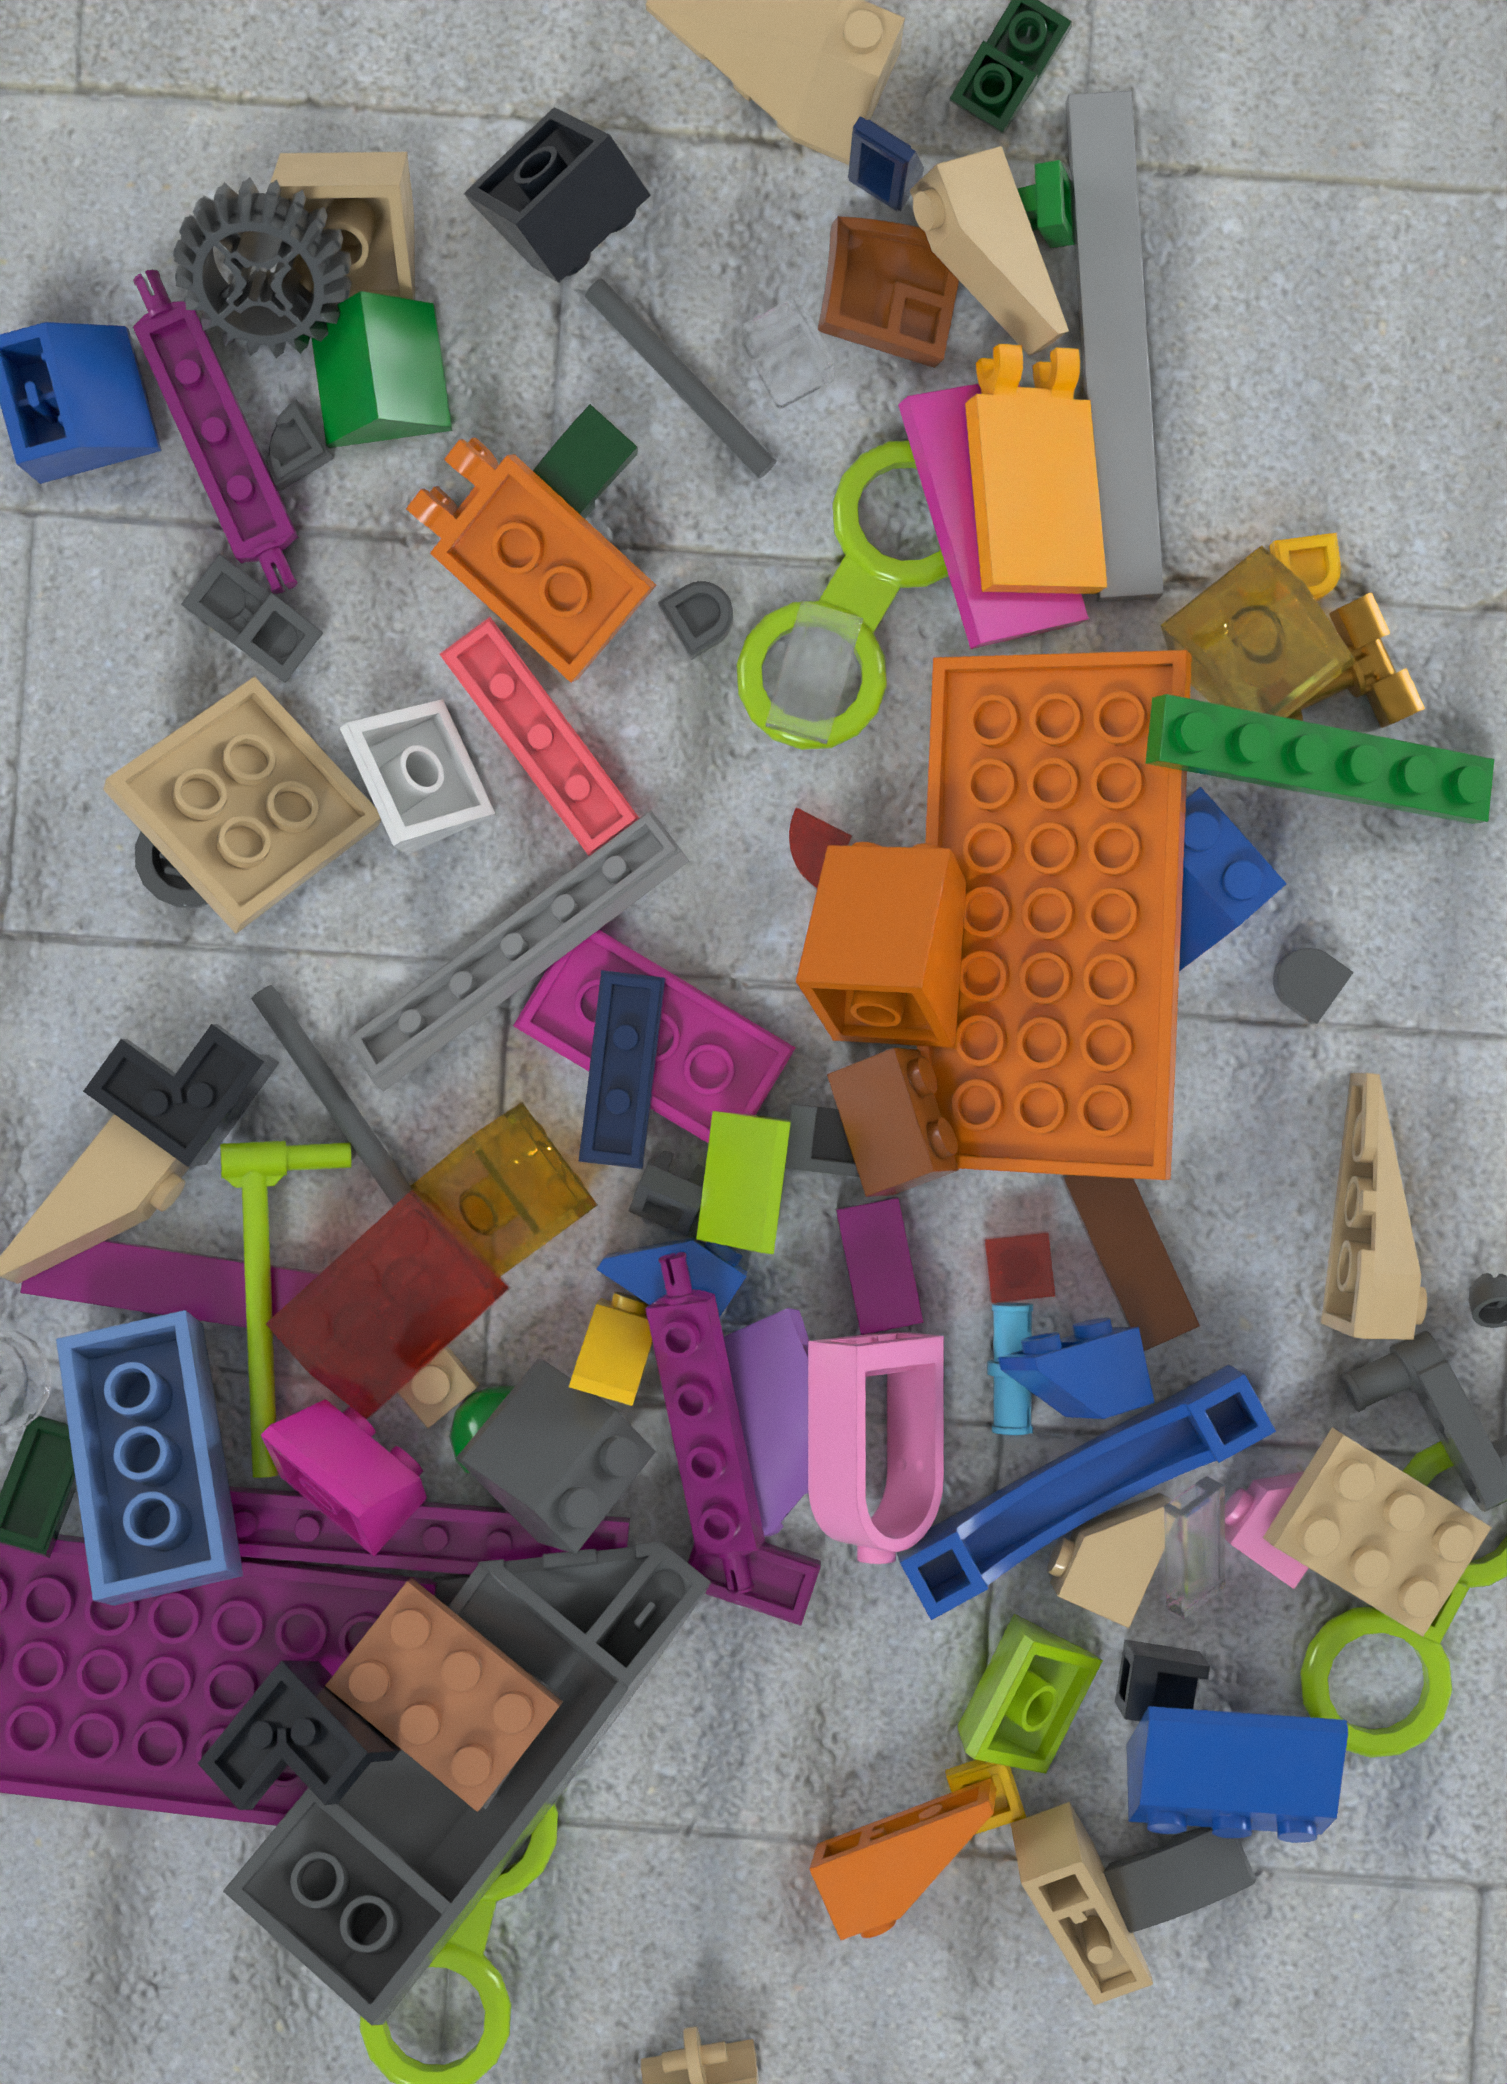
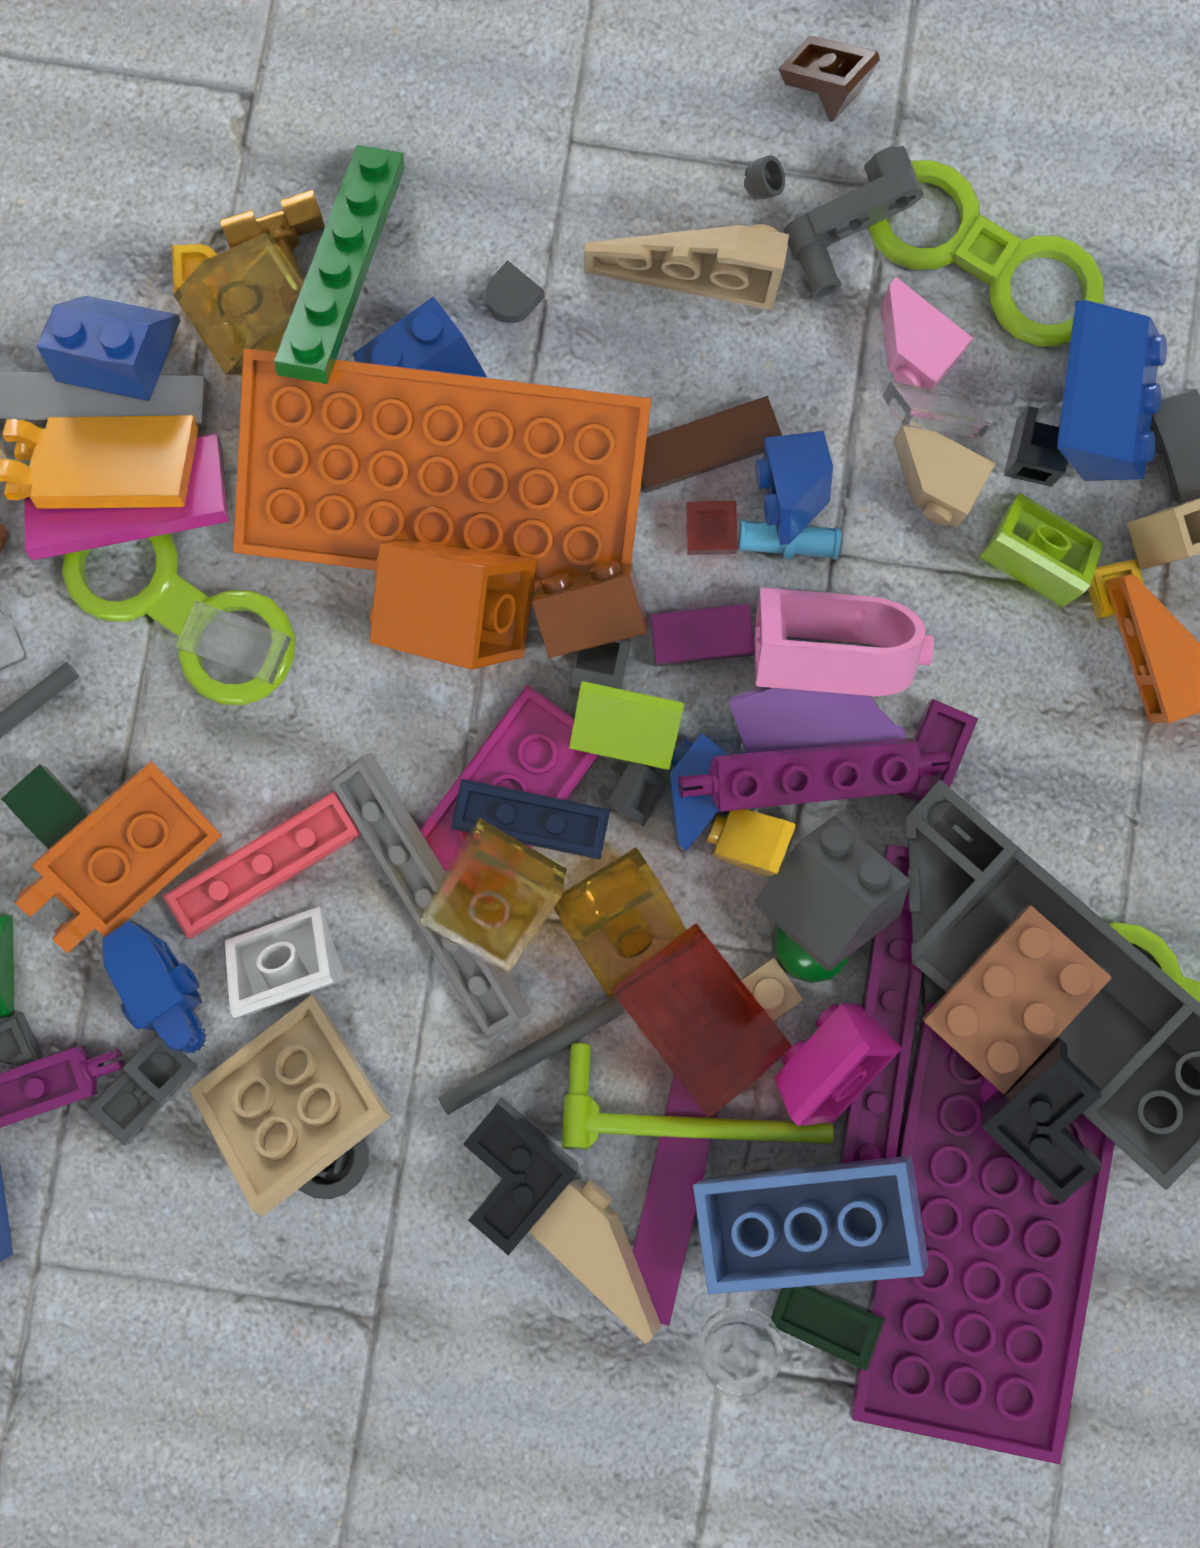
camera: 90 degrees left, 5 degrees down
dark grey tile [658,581,733,660] -> none
clear red tile [789,807,852,890] -> none
blue arch [897,1364,1276,1620] -> none
tan plate [1263,1427,1492,1637] -> none
none -> blue slope [36,296,181,401]
none -> blue hinge [103,920,207,1053]
none -> clear yellow slope [419,818,567,974]

